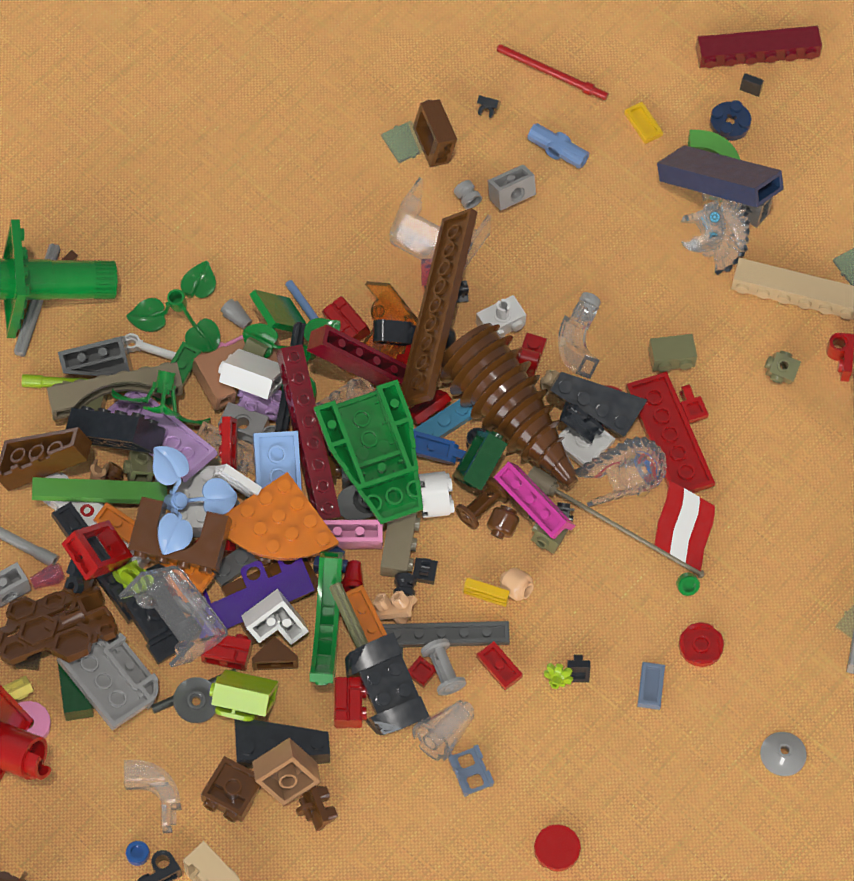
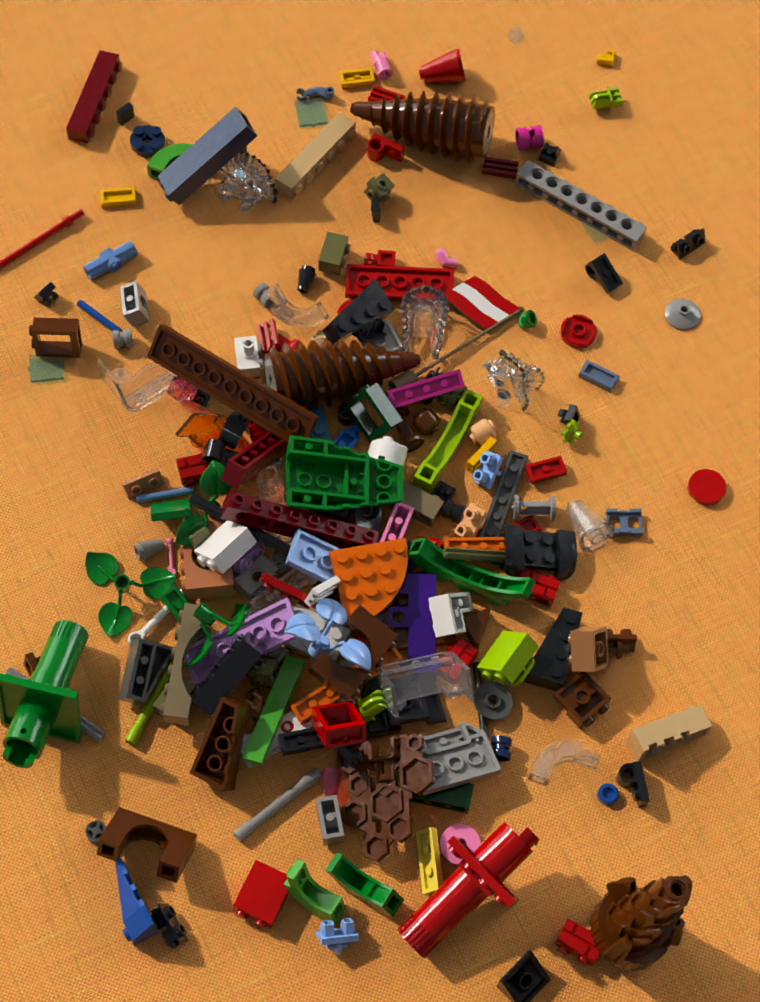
camera: 70 degrees left, 0 degrees up
none -> blue bar [77,300,122,331]
none -> nougat hinge [122,469,164,499]
none -> black plate [200,439,239,467]
none -> tile [256,318,280,354]
none -> black cone [297,265,316,293]
none -> black tile [371,197,380,222]
none -> lime arch [413,389,483,494]
none -> bright pink arm [435,248,458,268]
none -> light blue hips [472,450,504,489]
none -> clear piece [482,349,545,411]
none -> dark blue wheel [491,735,512,762]
none -> black plate [585,253,623,293]

